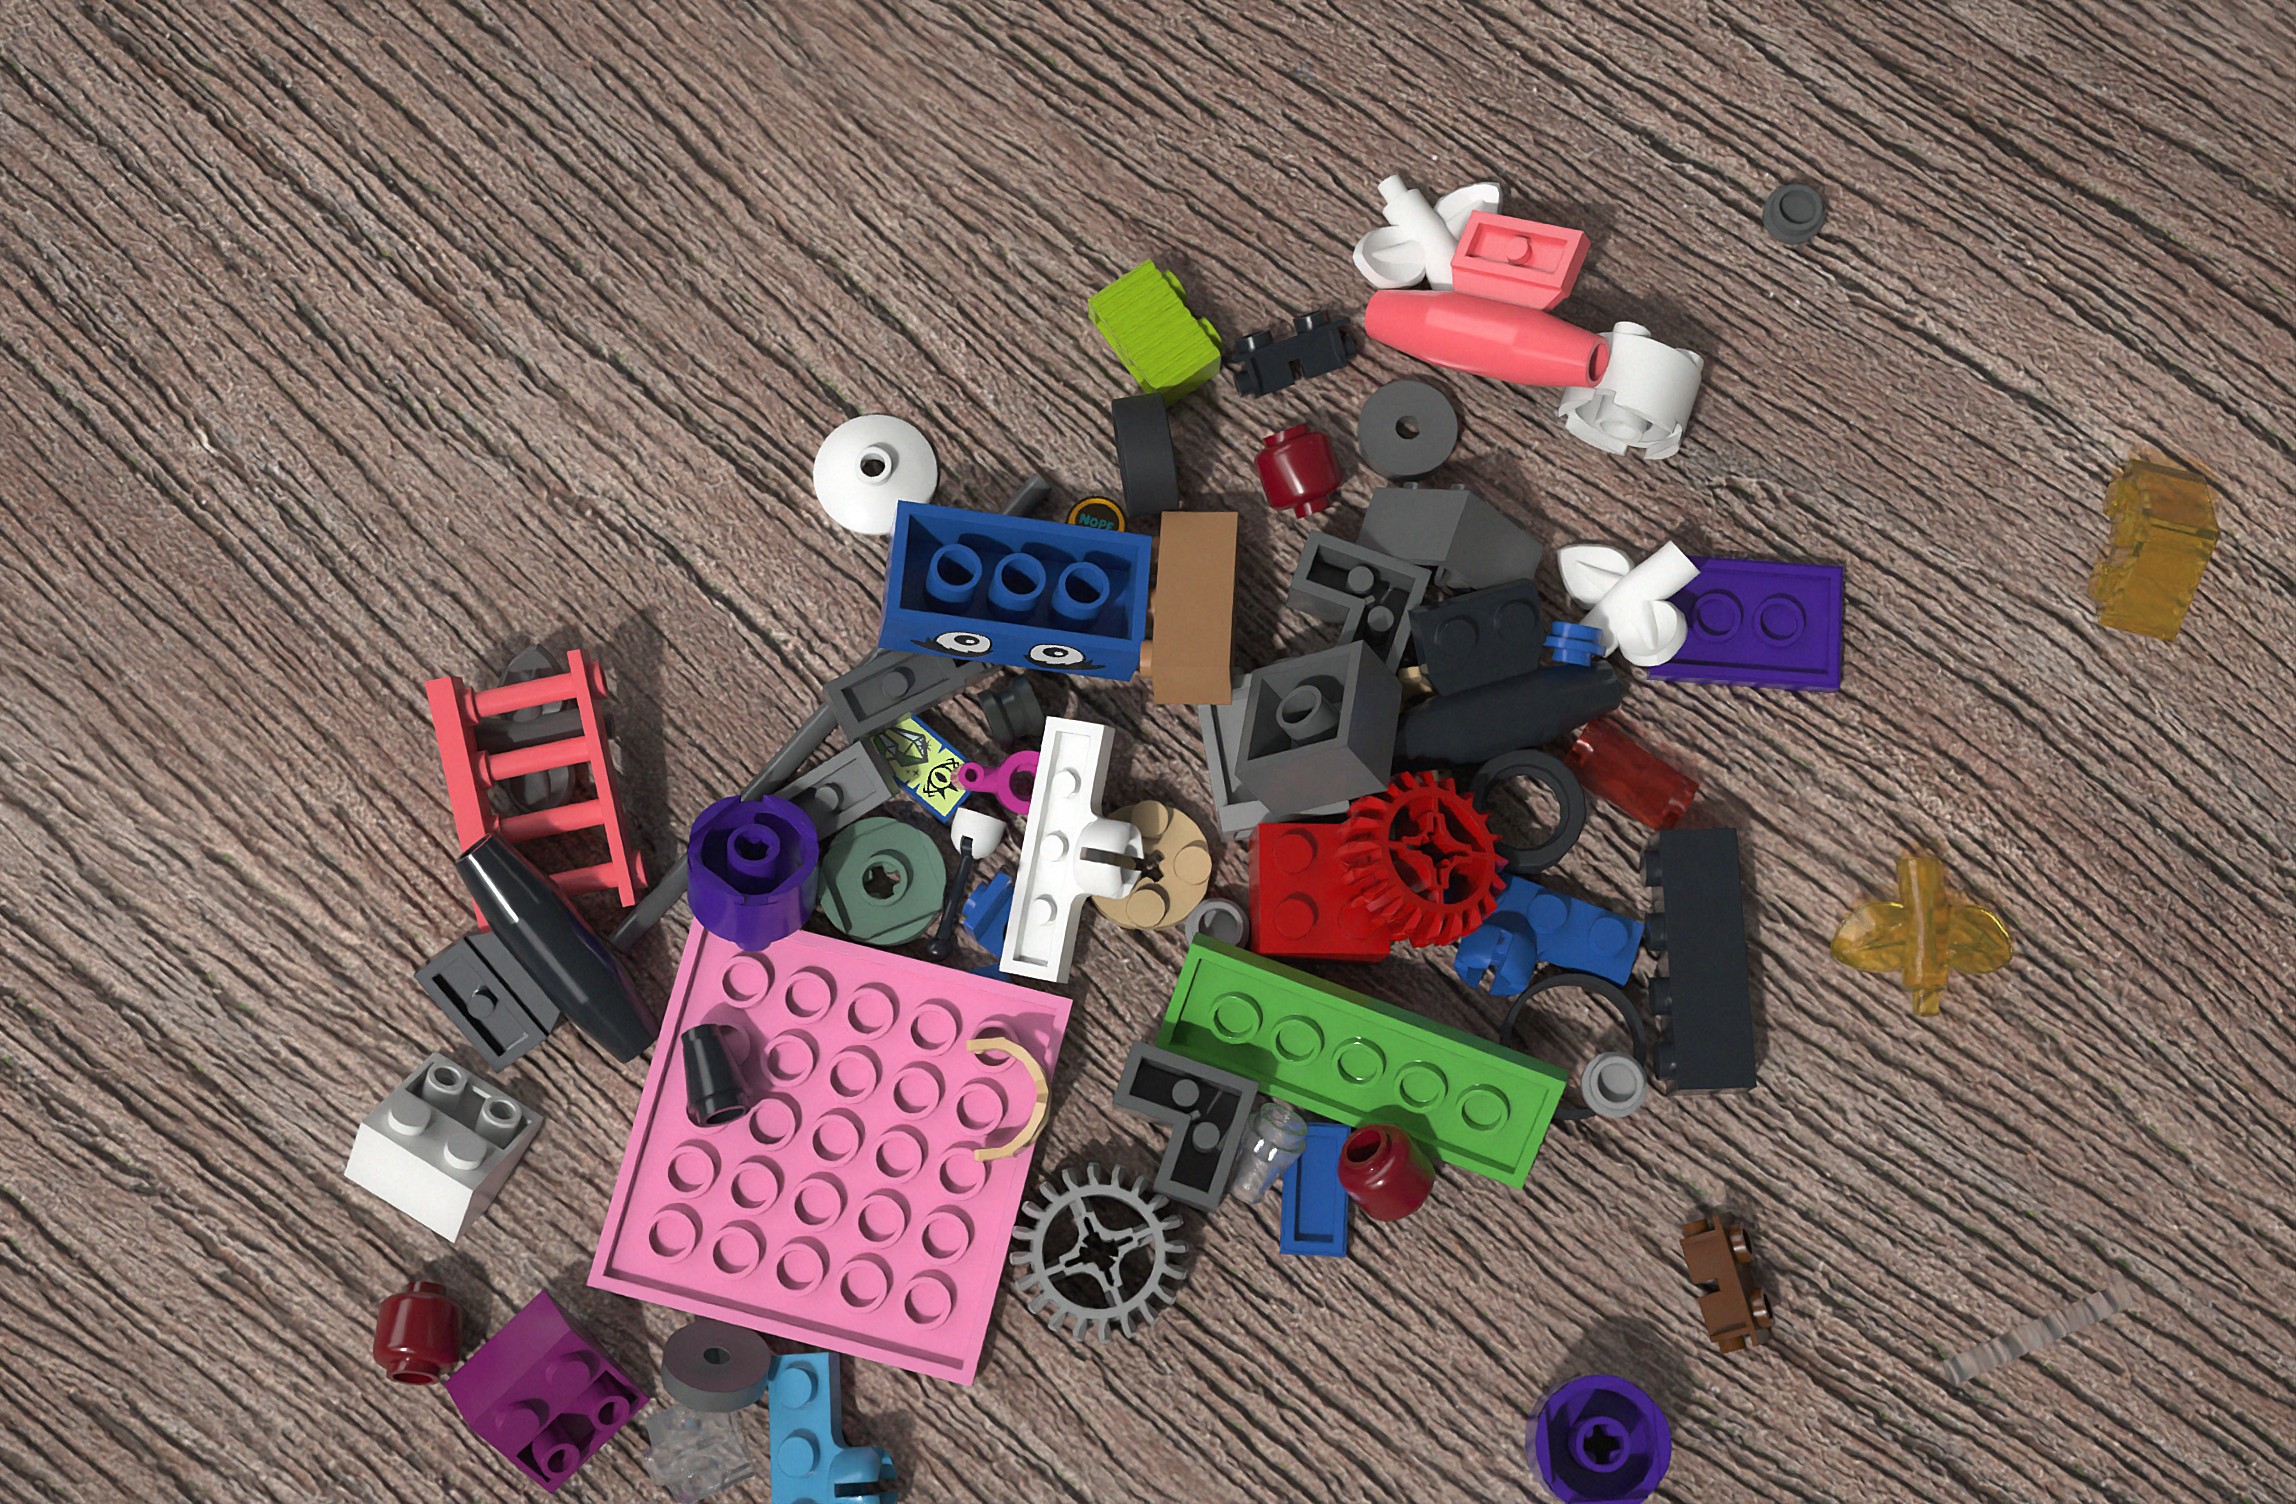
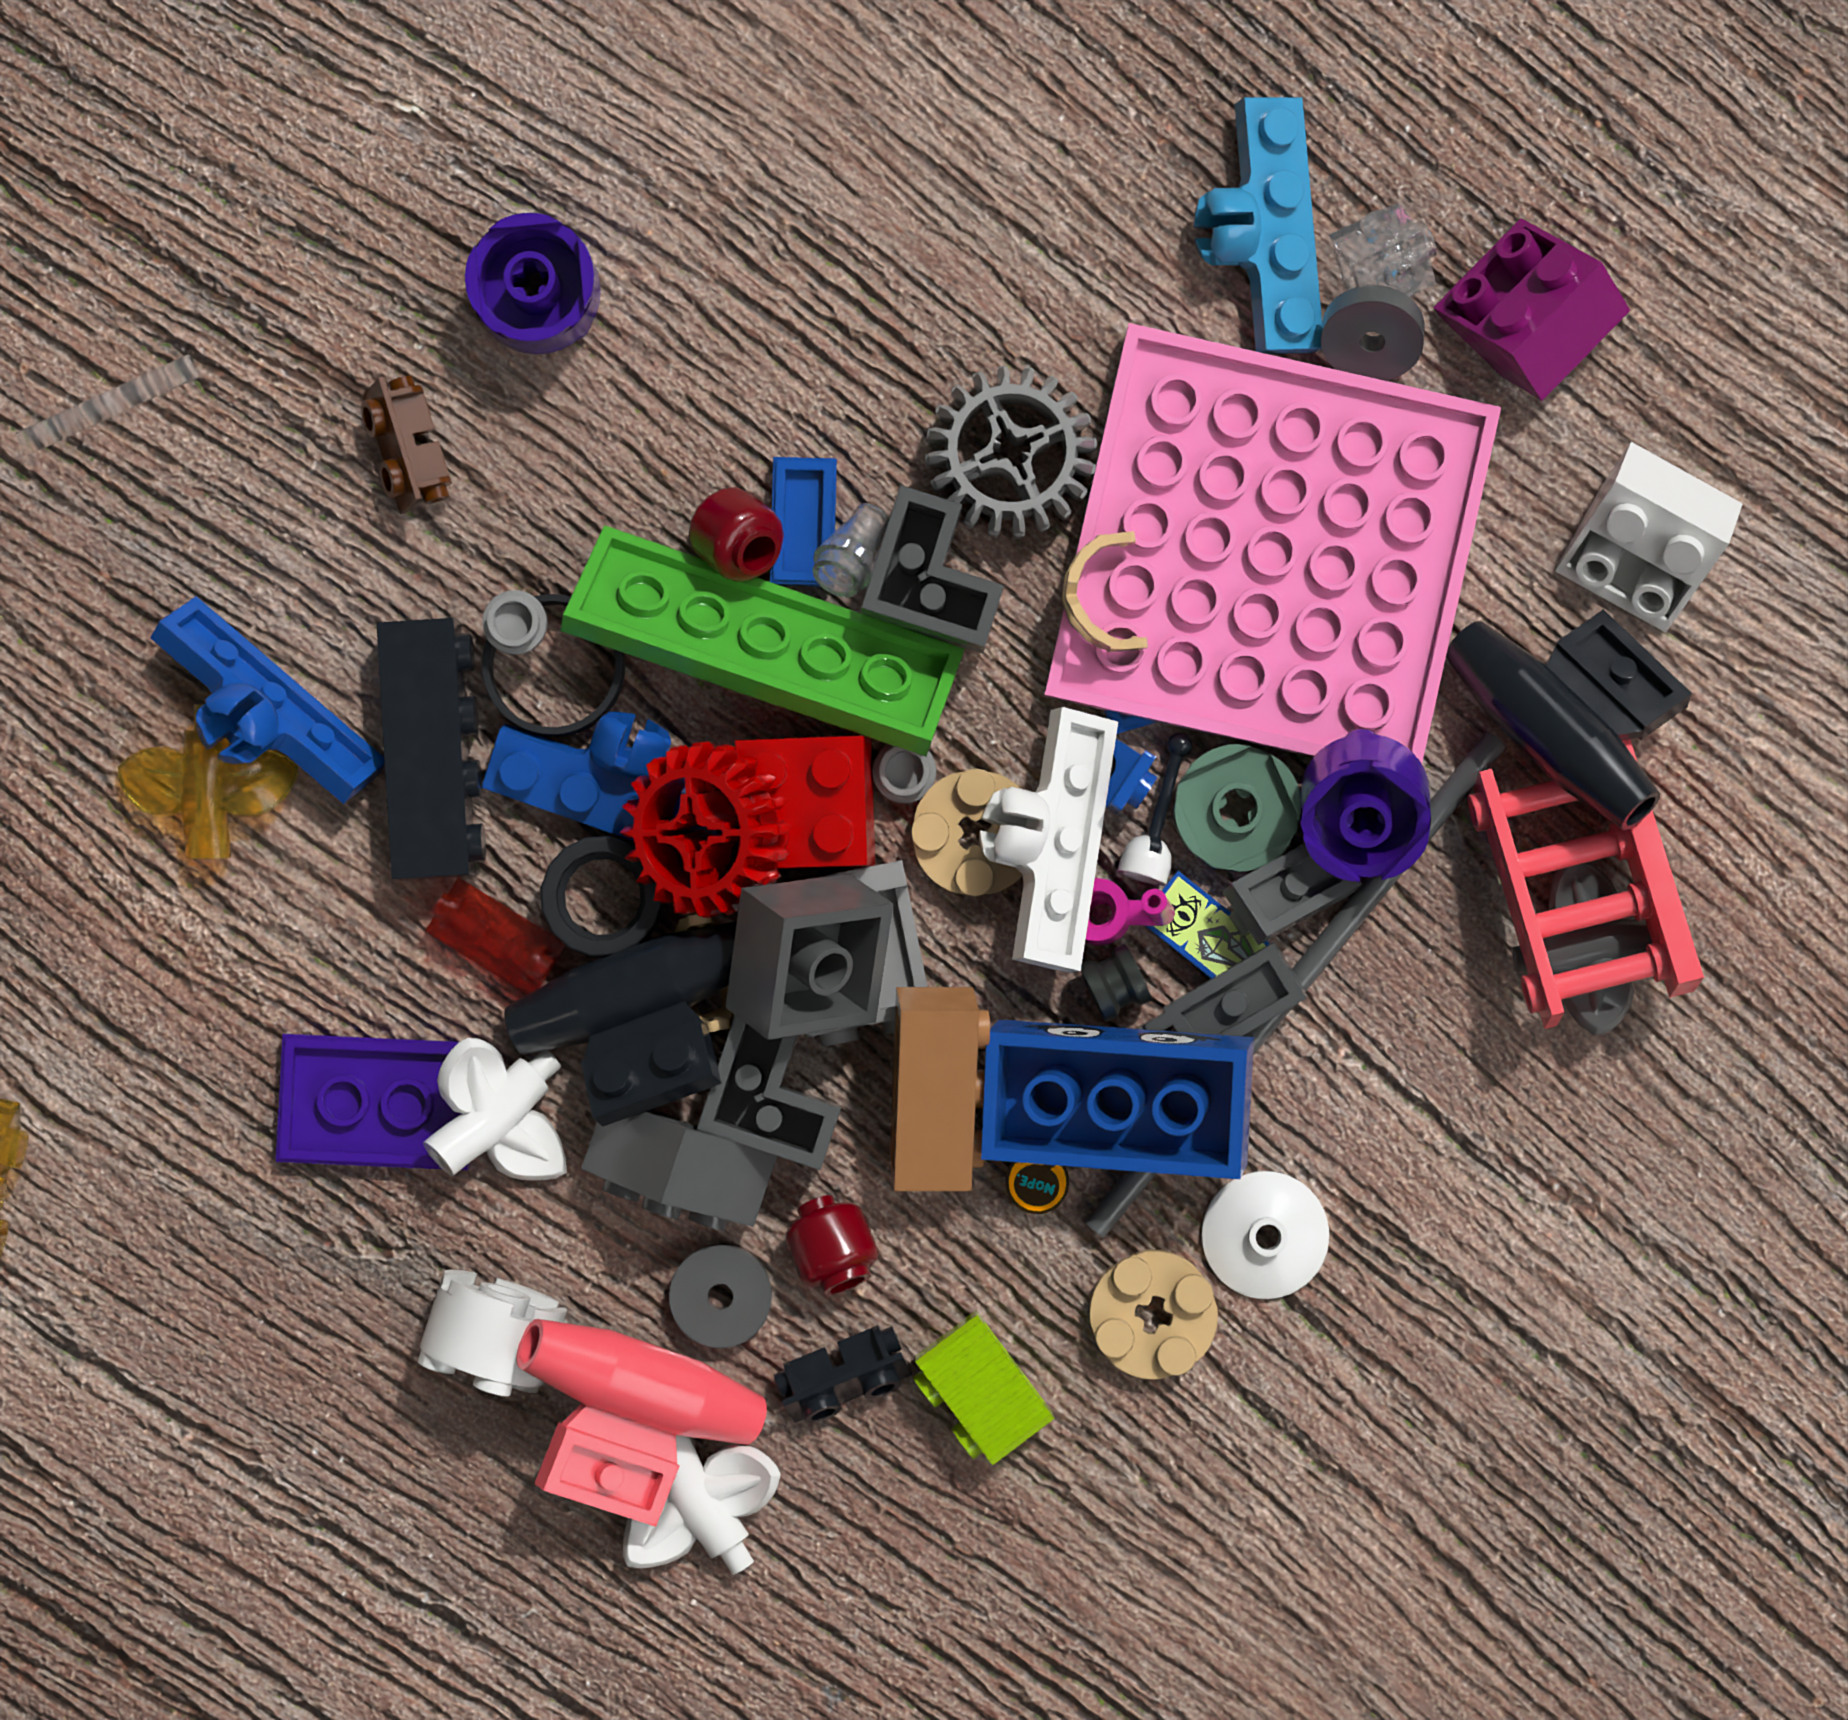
camera: 175 degrees right, 10 degrees up
dark red head [373,1281,466,1386] -> none
black cone [681,1023,753,1127] -> none
black tyre [1111,392,1180,517] -> none
blue plate [1543,621,1607,667] -> none
dark grey plate [1762,184,1825,245] -> none
none -> blue plate [150,596,385,804]
none -> tan plate [1089,1249,1218,1379]

